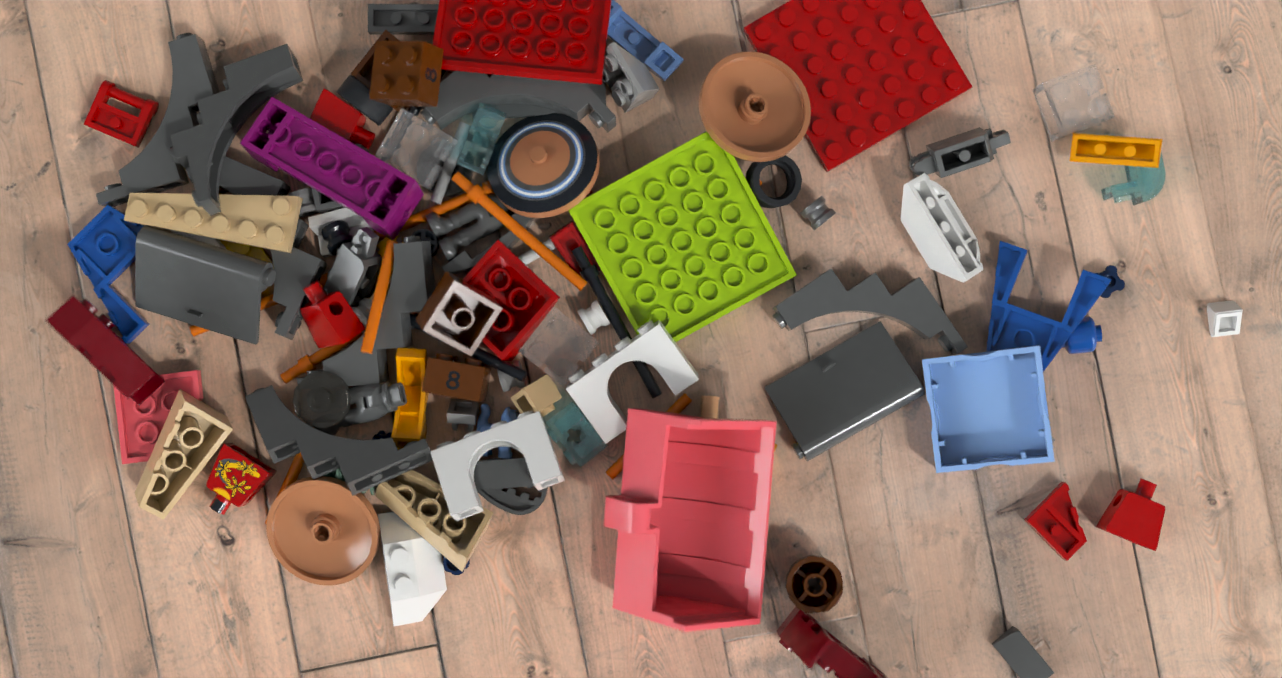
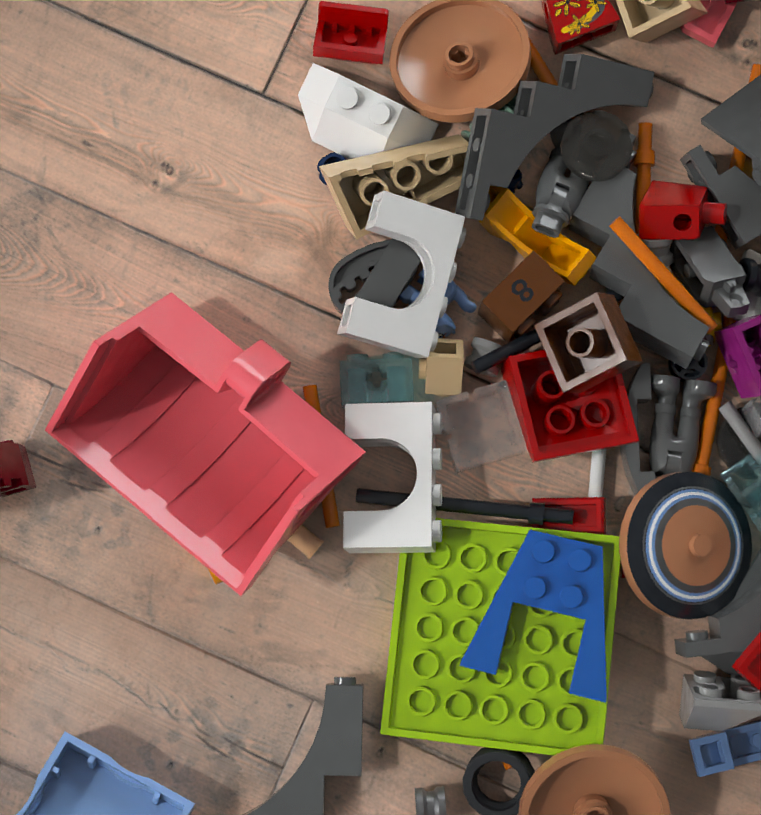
camera: 125 degrees right, 5 degrees down
light grey tile [447,398,479,432] -> none
orange bar [451,171,588,291] -> none
white wheel [577,300,610,335] -> none
dark grey door [764,321,925,462] -> none
reddish brown cylinder [785,555,843,613] -> none
none -> red bracket [313,1,389,65]
none -> blue wing [460,530,607,703]

